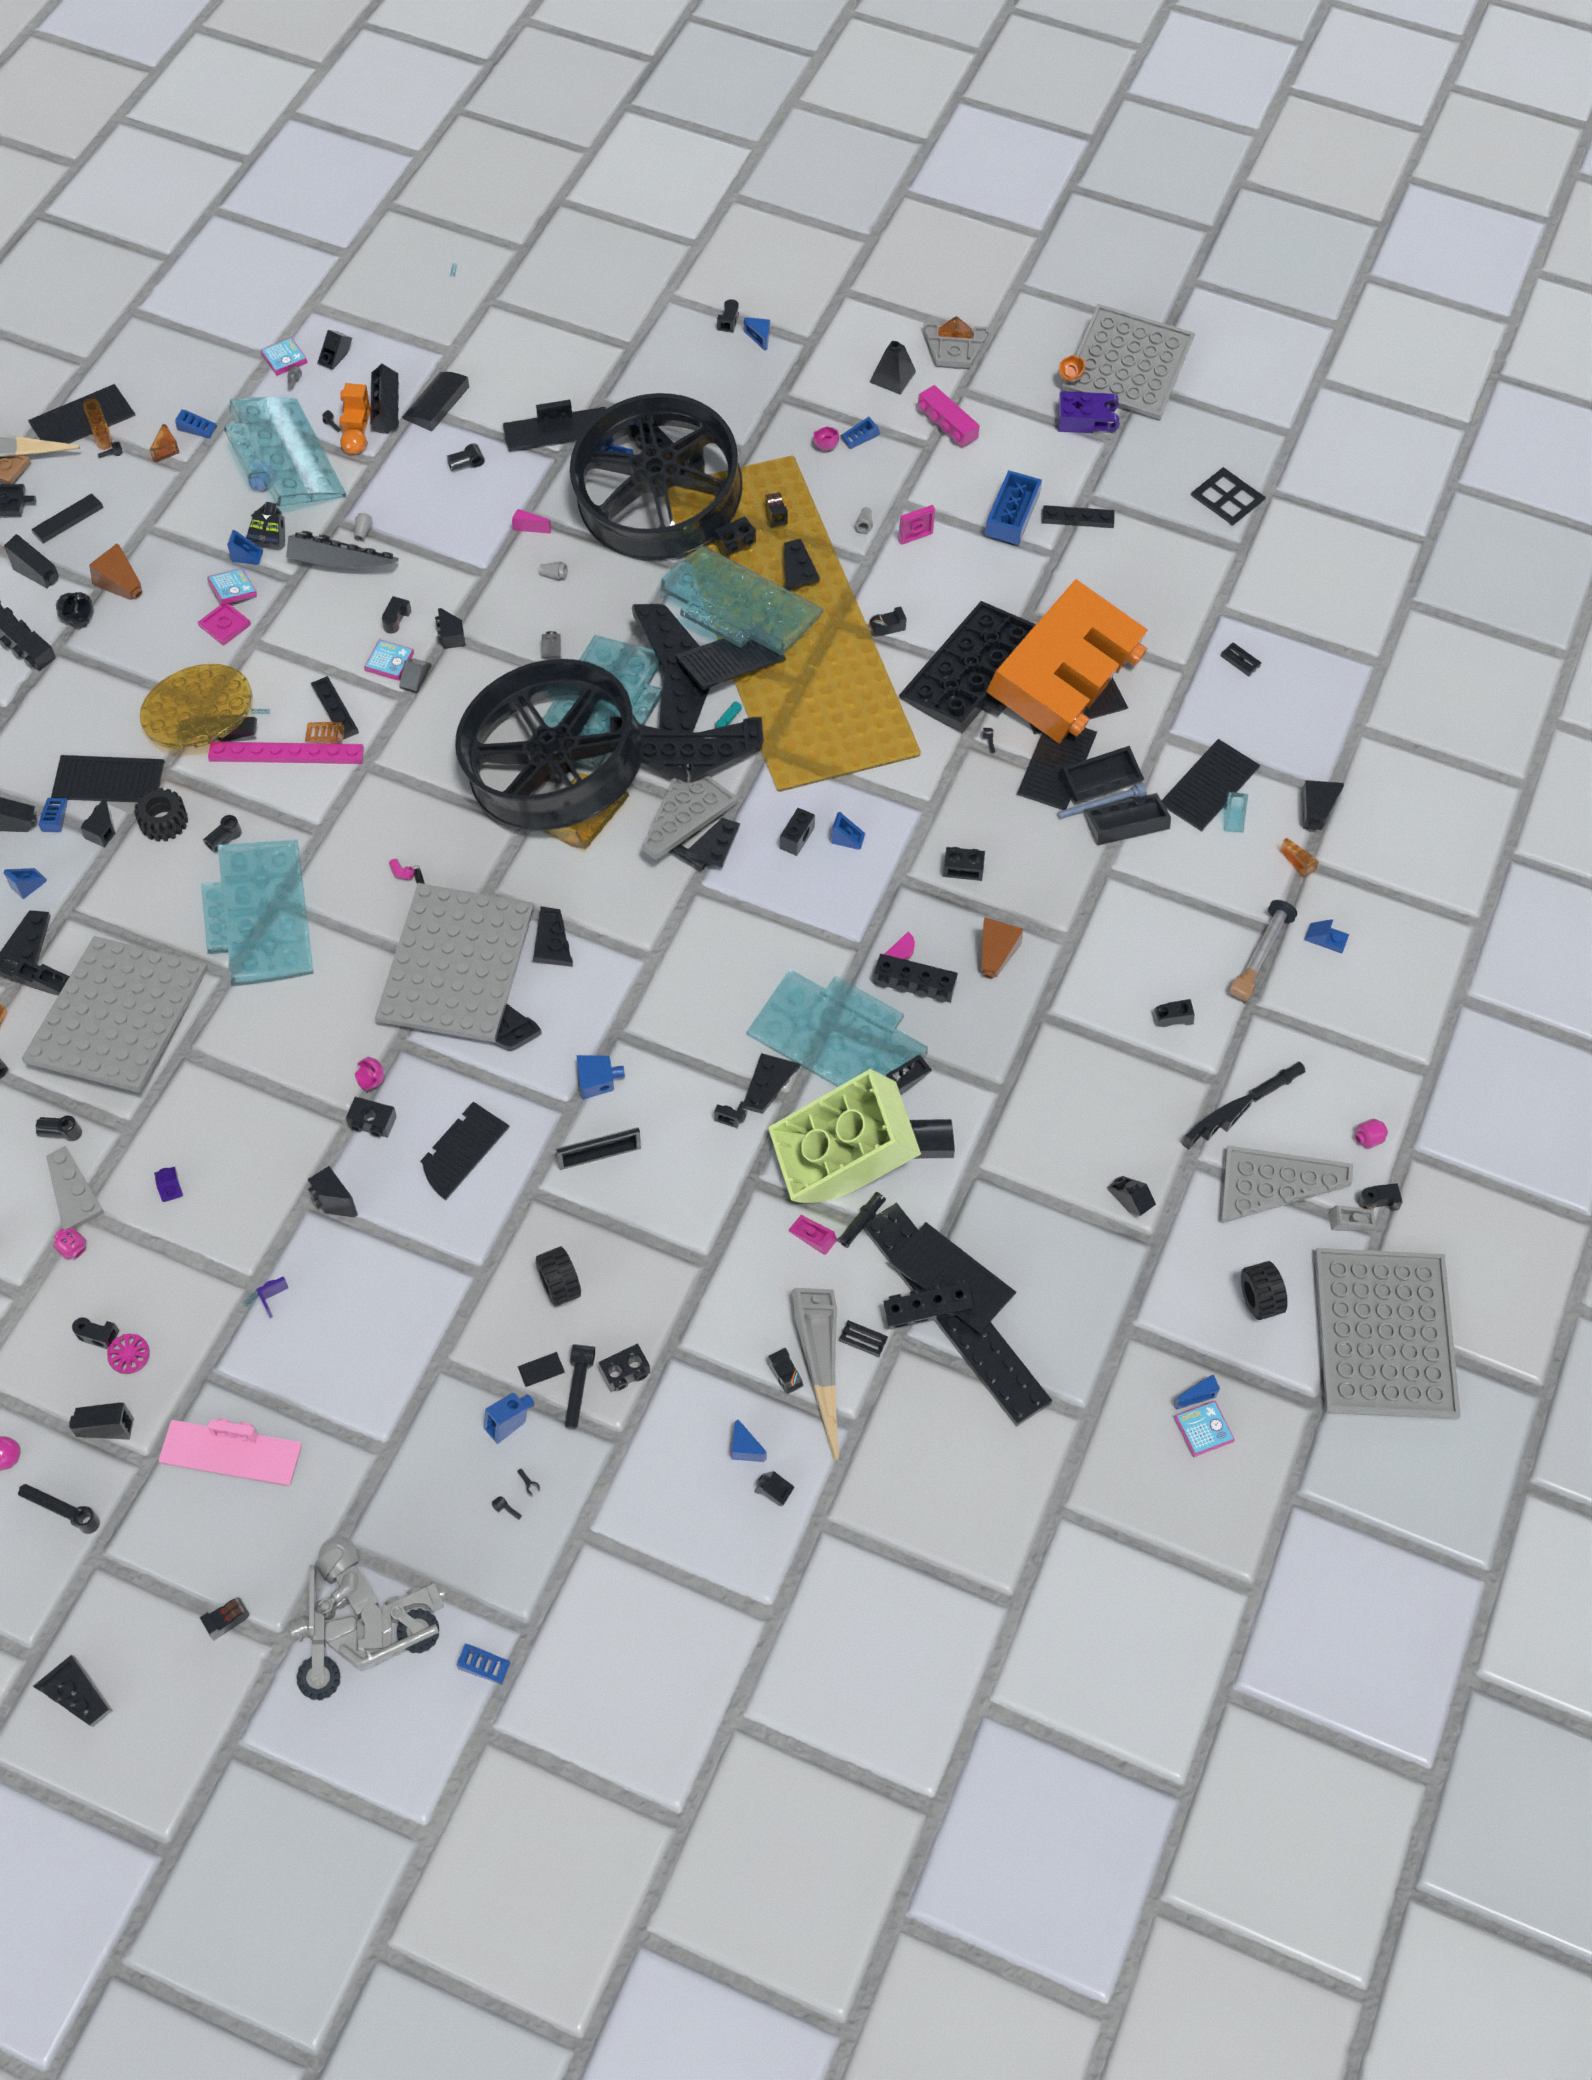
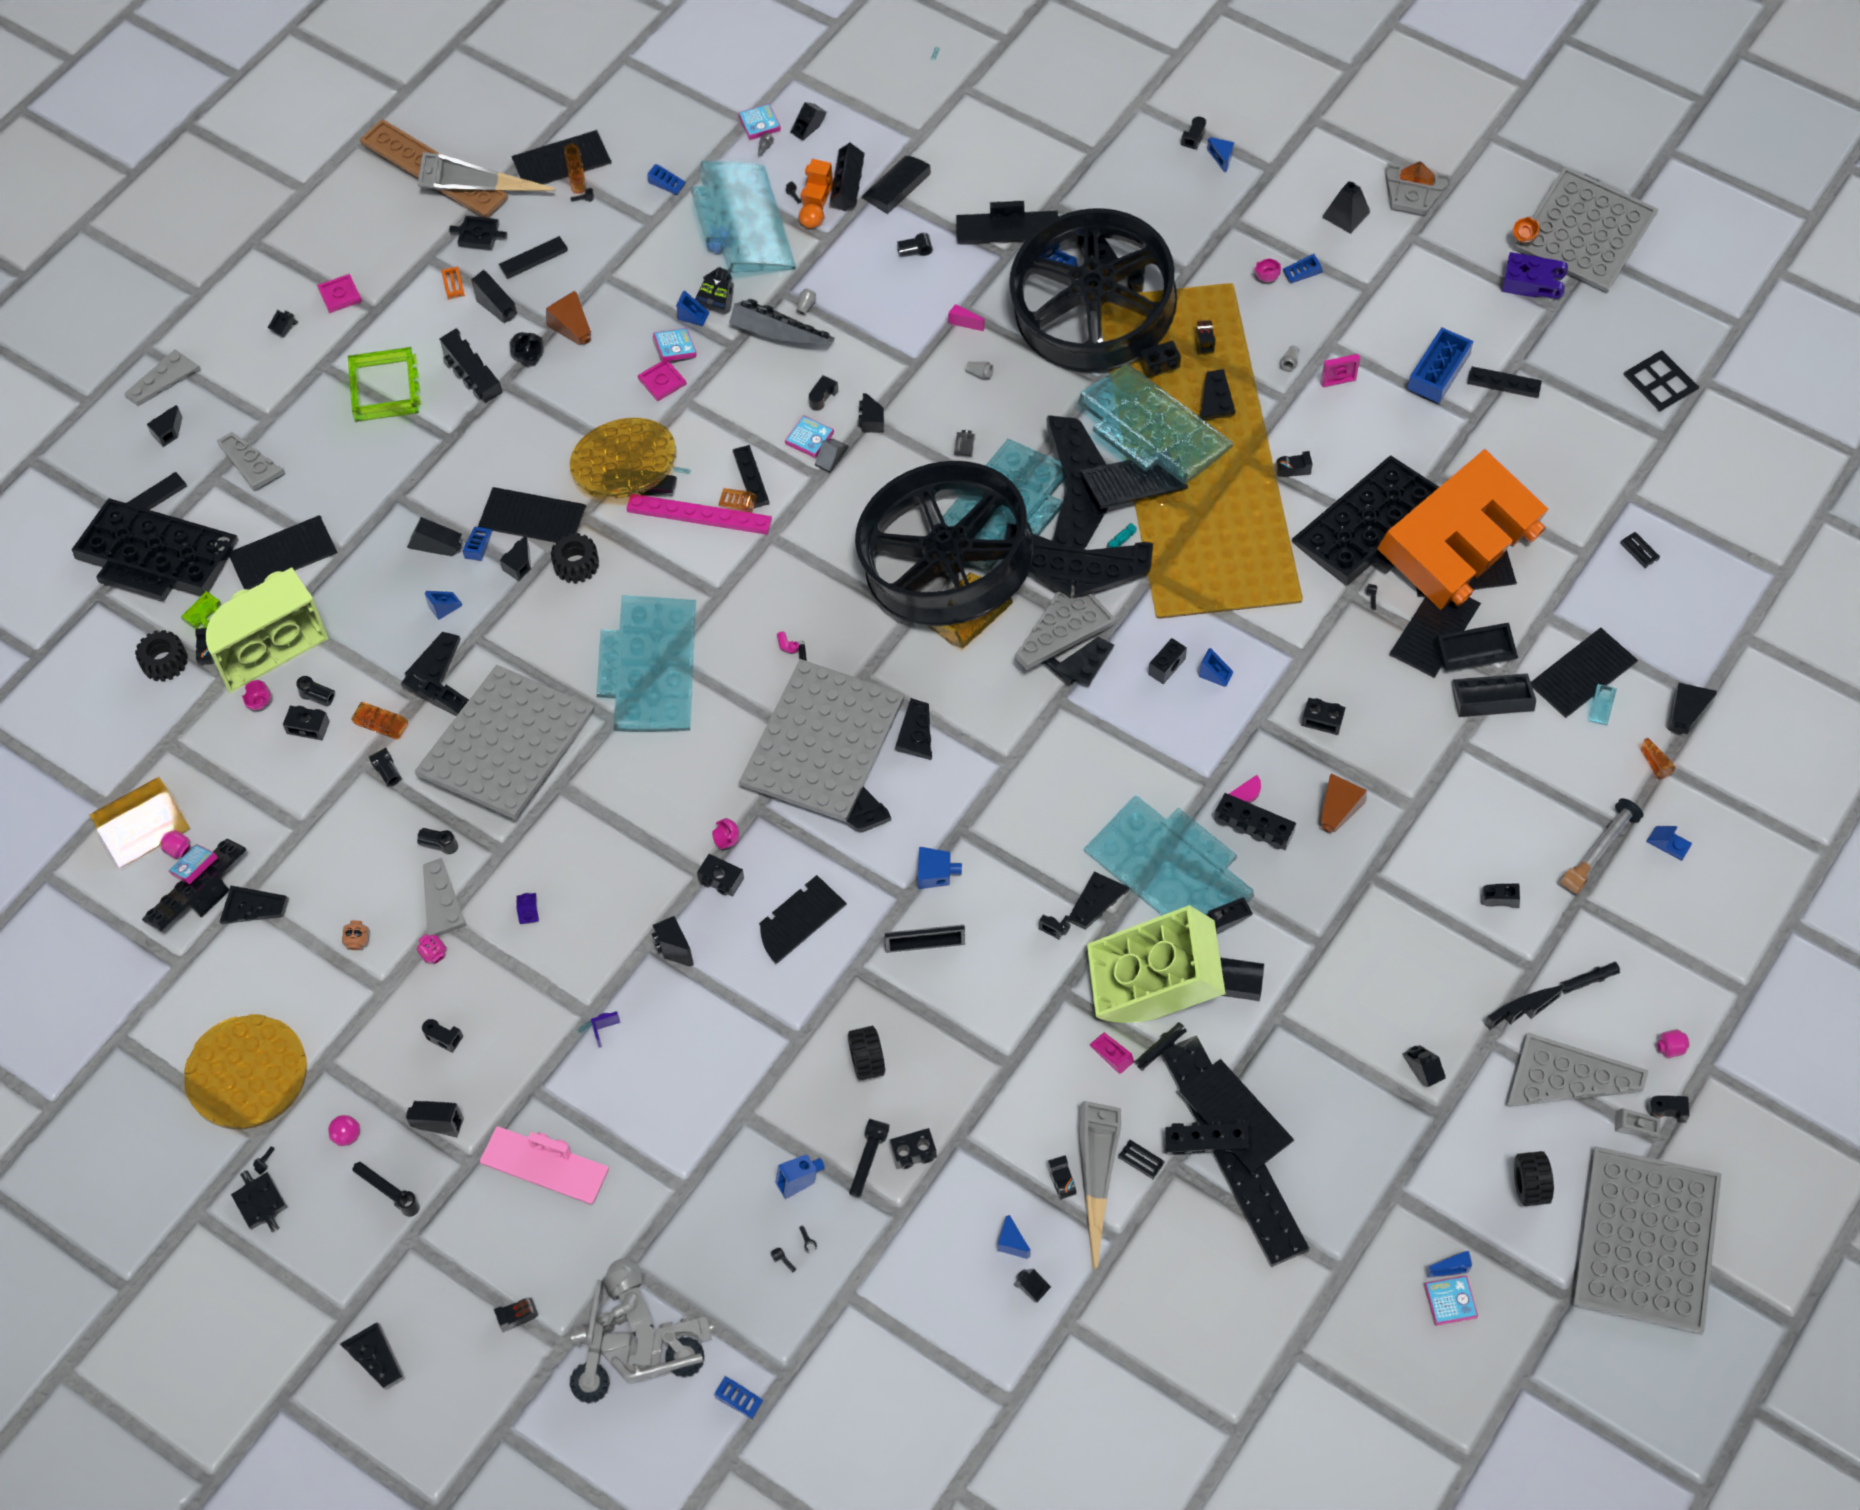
camera: 15 degrees right, 0 degrees up
dark pink wheel [107,1333,150,1374] -> none
clear orange slope [150,424,180,462] -> none
black piece [203,815,242,852] -> none
black sticker [518,1352,565,1387] -> none
dark pink brick [917,385,980,447] -> none
sand blue piece [1057,782,1147,819] -> none

